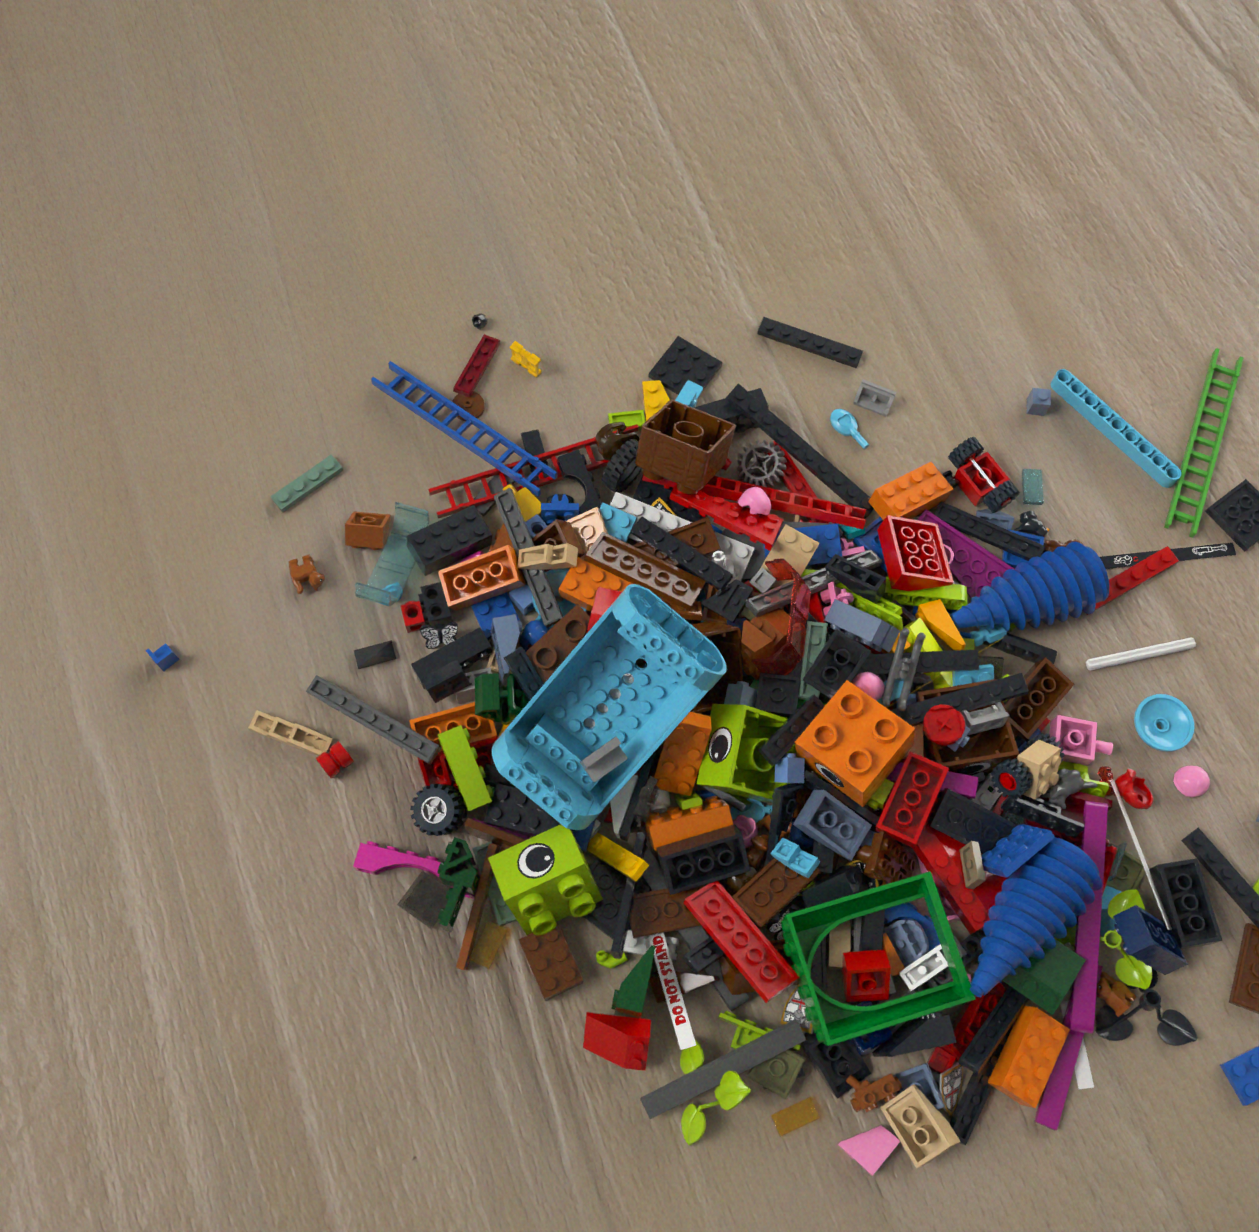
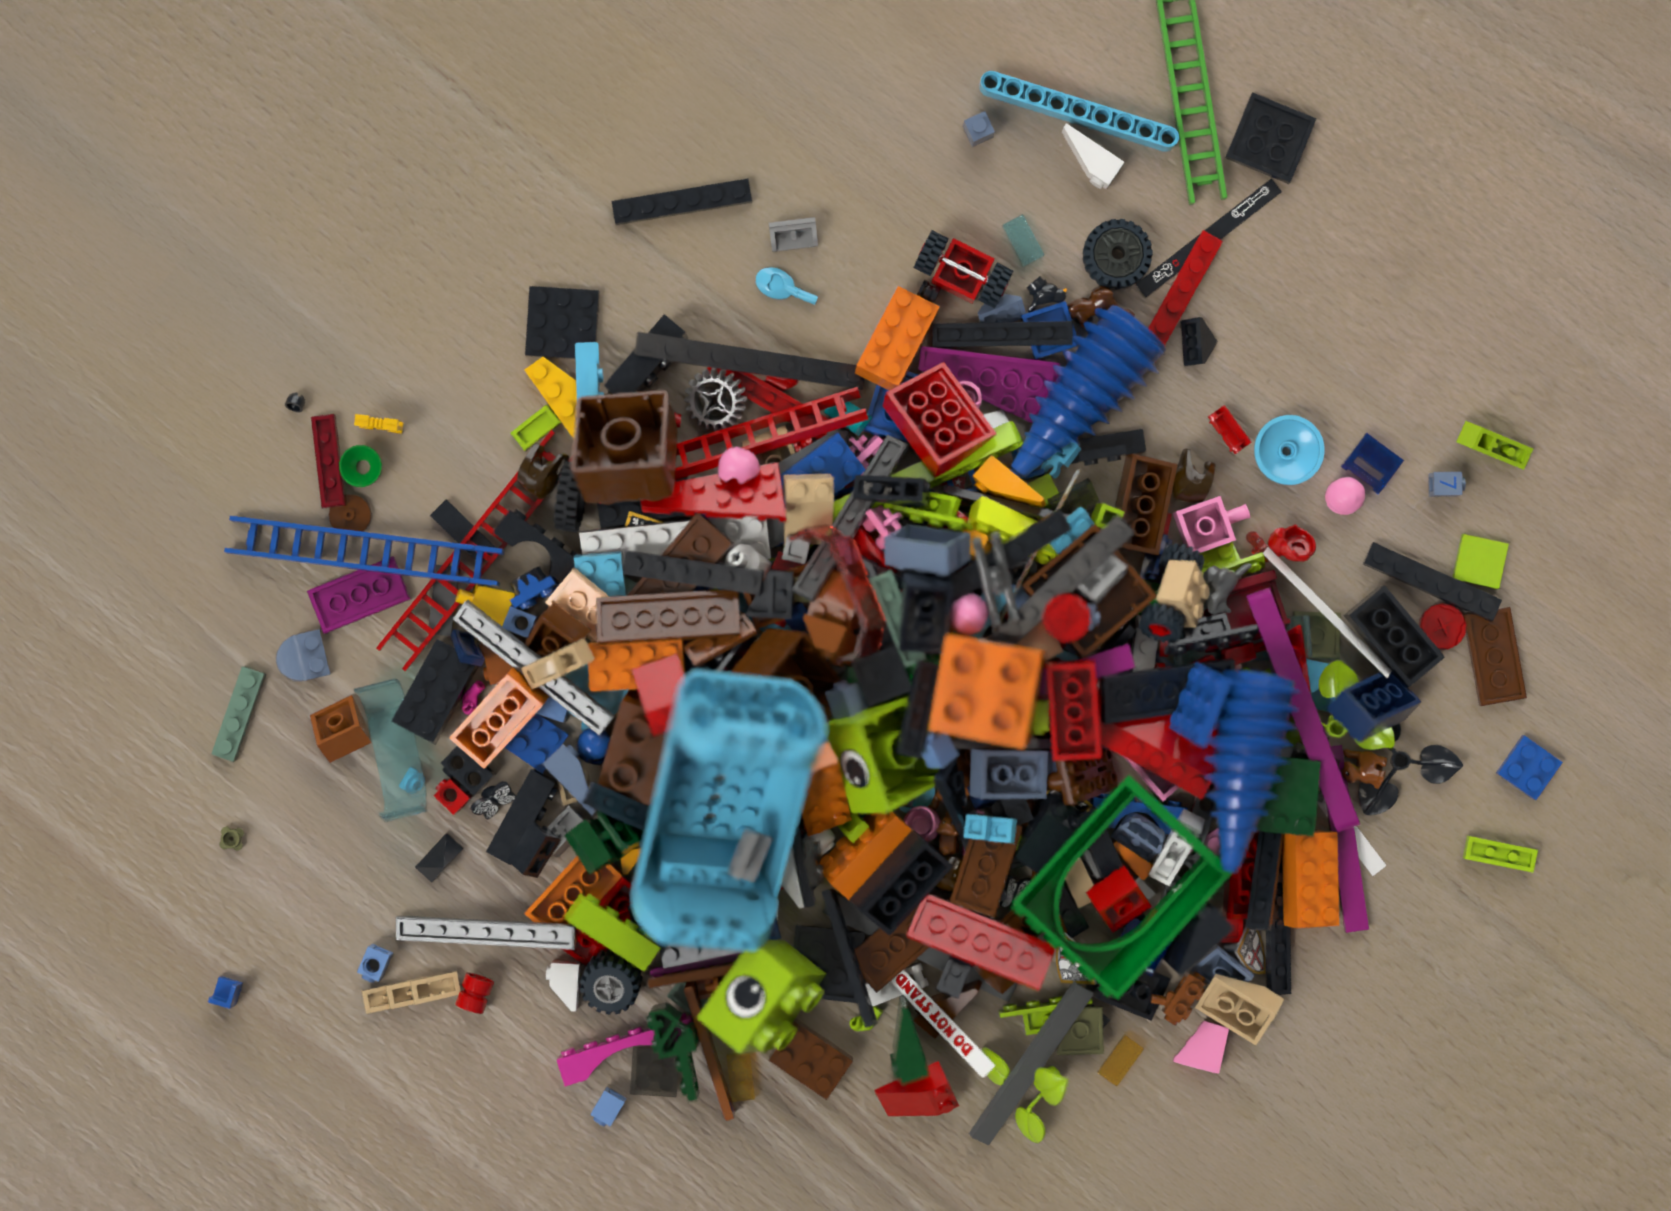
camera: 25 degrees left, 20 degrees up
dark orange animal [289,555,325,594] -> none
yellow plate [587,832,649,882] -> none
dark tan plate [959,841,985,889] -> none
white axle [1086,638,1196,670] -> none
none -> olive plate [219,826,244,851]
none -> sand blue slope [276,630,330,682]
none -> magenta tile [307,556,411,634]
none -> green piece [339,445,382,487]
none -> medium blue brick [357,944,393,983]
none -> dark blue tile [451,629,484,666]
none -> white slope [546,960,581,1011]
none -> medium blue brick [590,1087,627,1127]
none -> red arm [764,376,799,391]
none -> white slope [1062,123,1124,189]
none -> wheel [1083,219,1153,290]
none -> dark brown helmet [1172,448,1216,503]
none -> black slope [1181,317,1218,367]
none -> red hinge [1208,405,1252,454]
none -> clear blue plate [1340,433,1404,494]
none -> red tile [1419,604,1467,650]
none -> lime plate [1463,836,1538,873]

